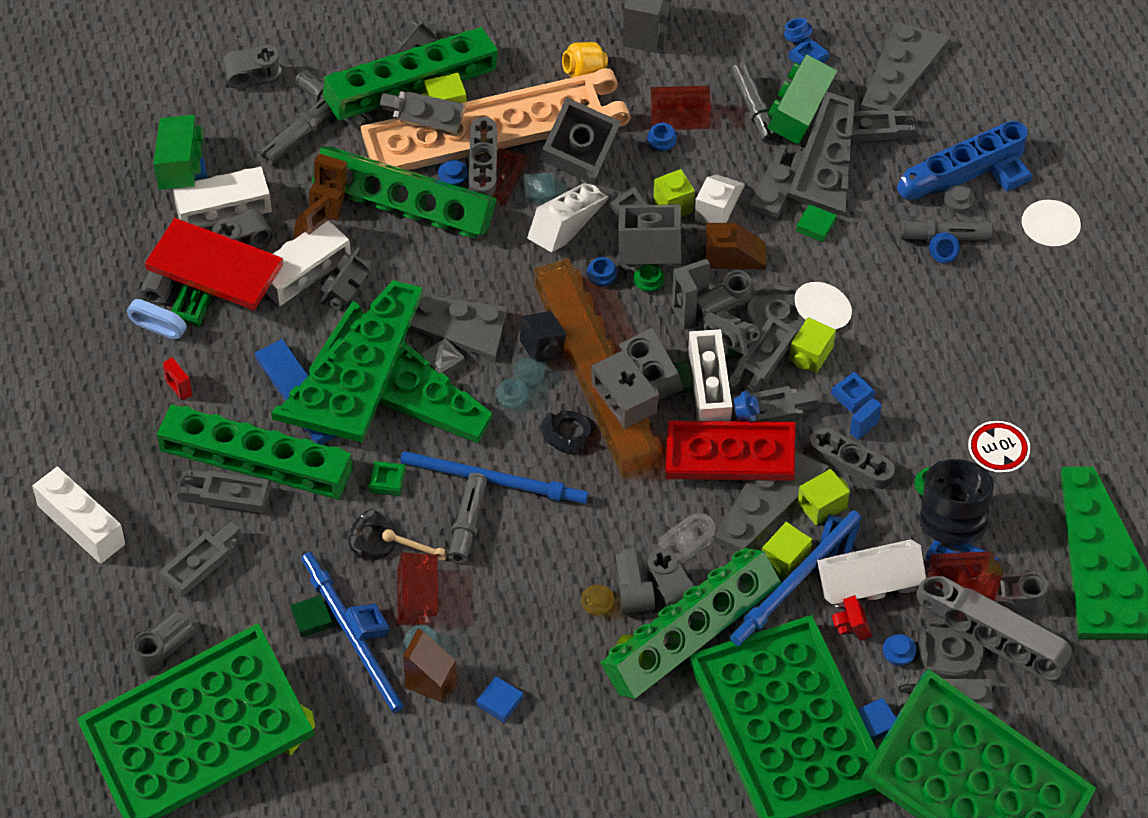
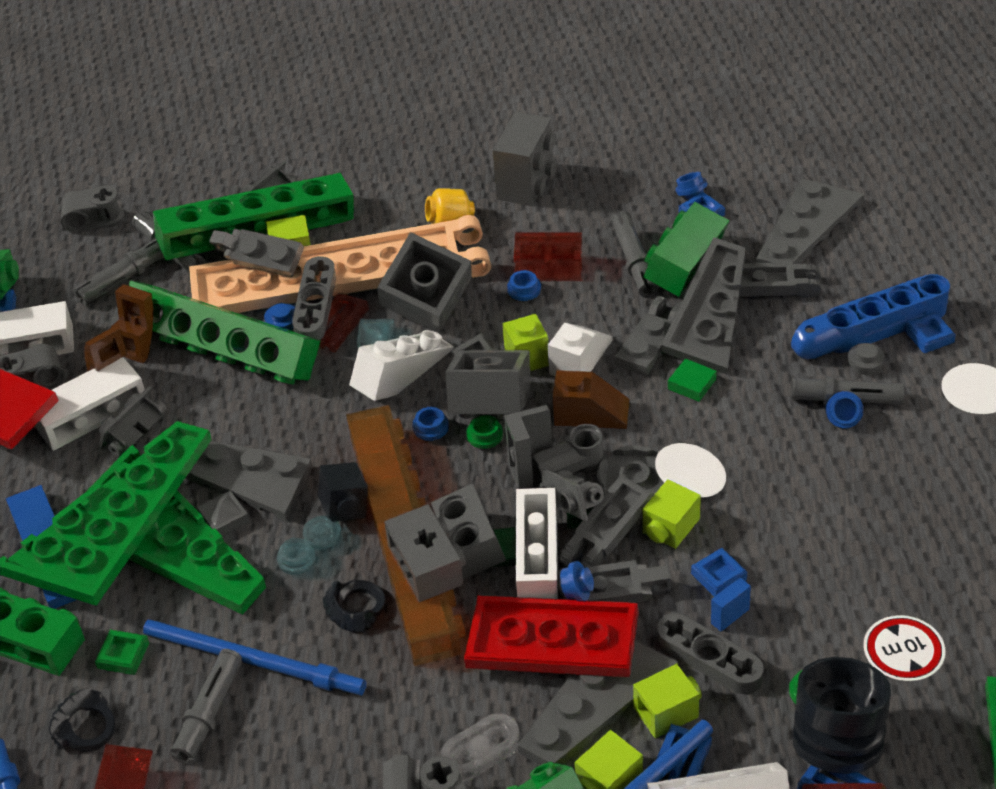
camera: 10 degrees right, 10 degrees down
tan hinge [382,529,448,561] -> none

